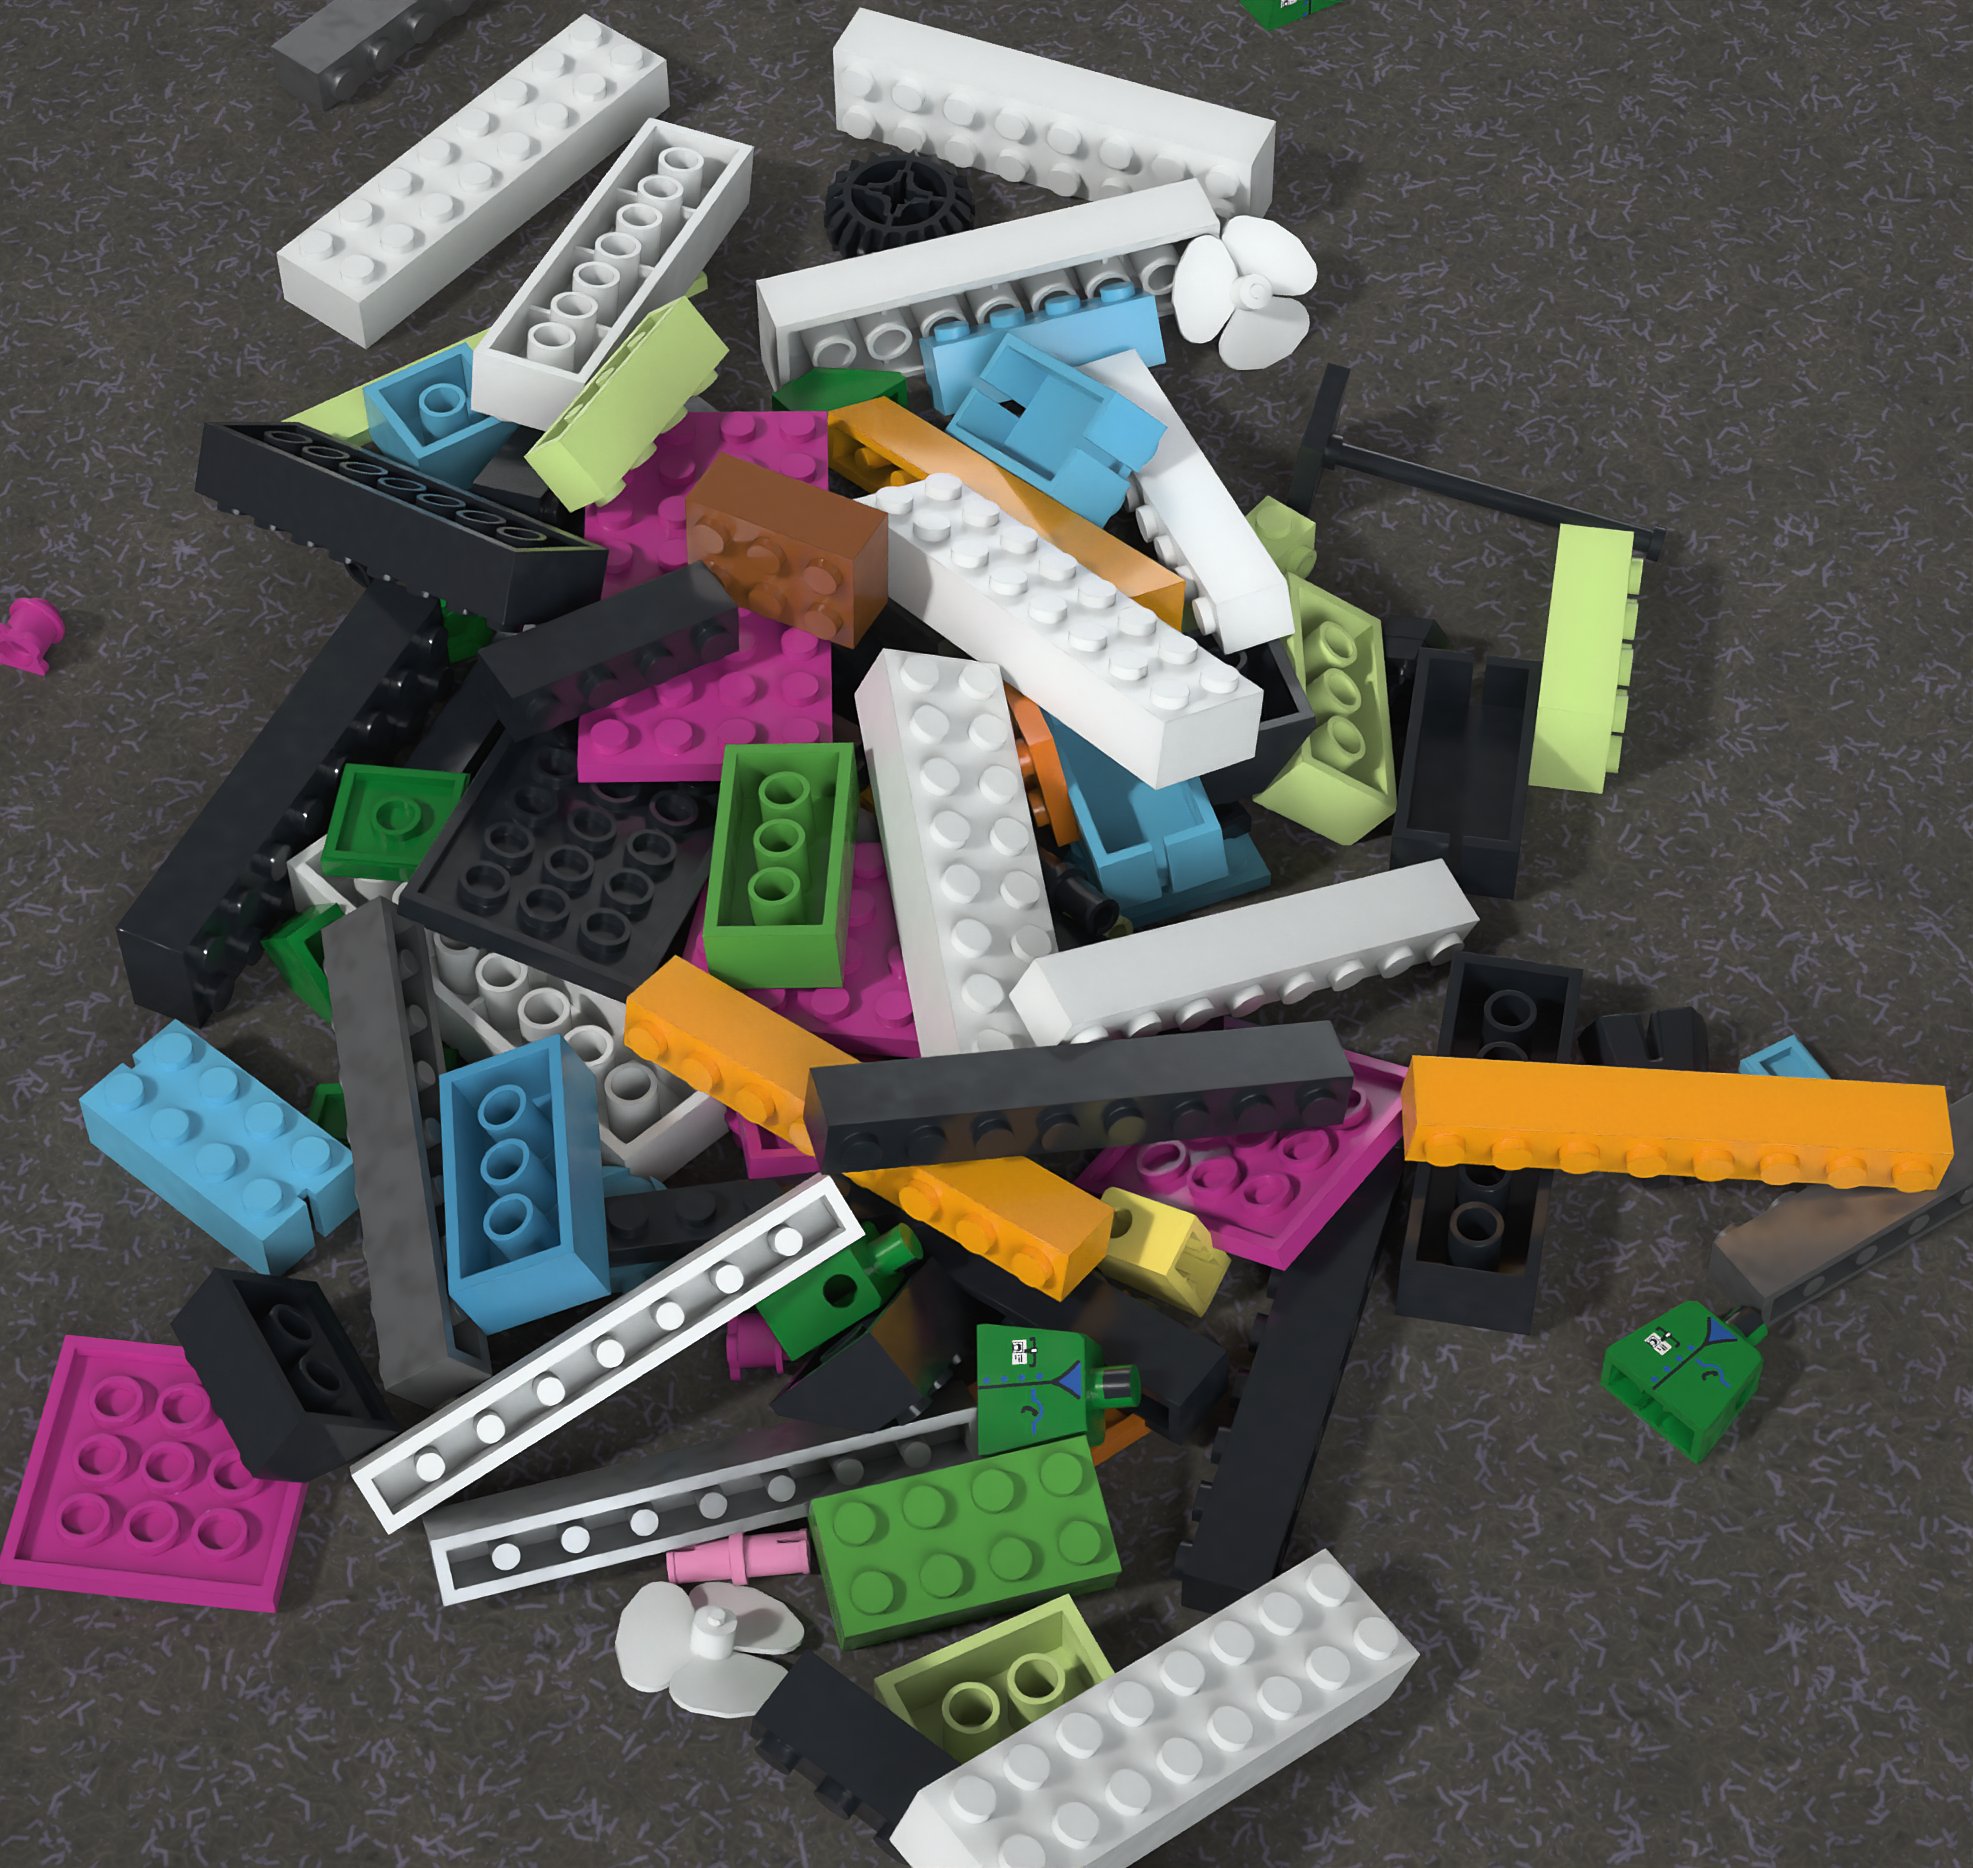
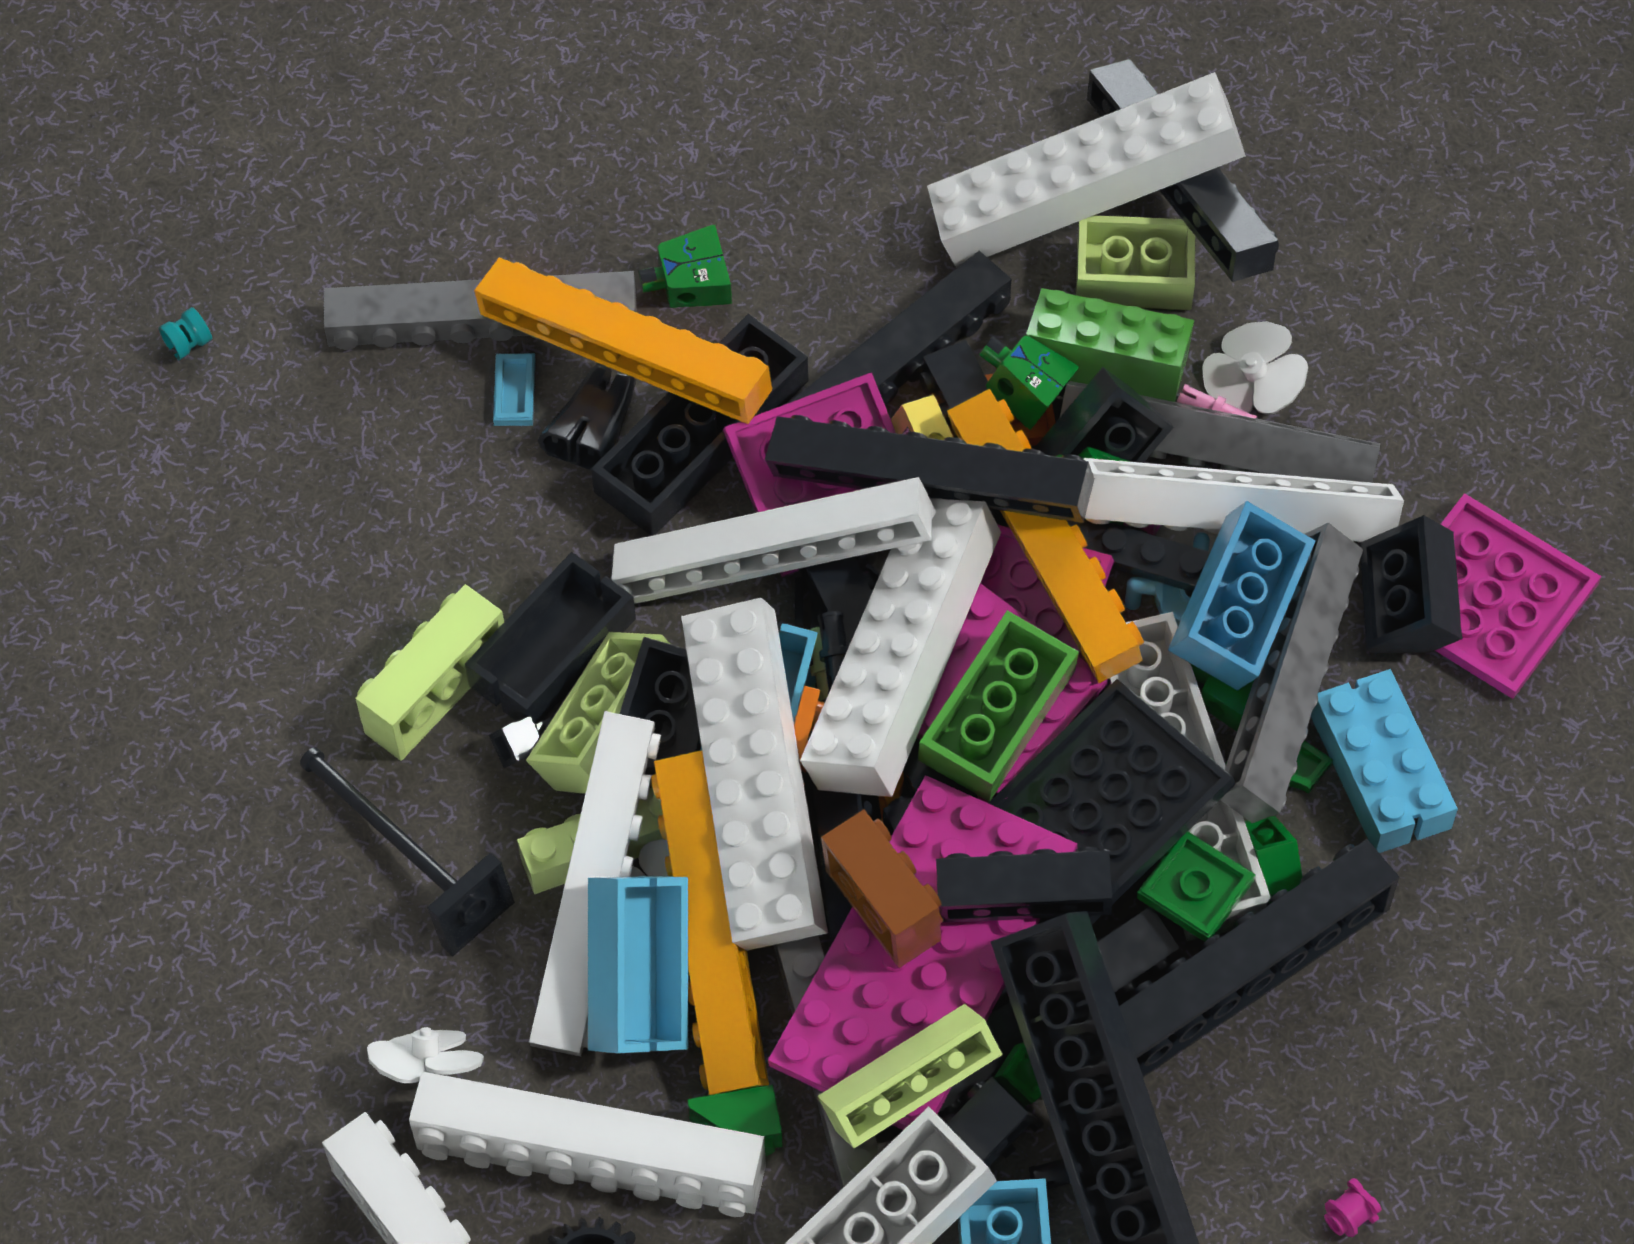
camera: 150 degrees left, 10 degrees up
medium azure brick [919,282,1166,416] -> none

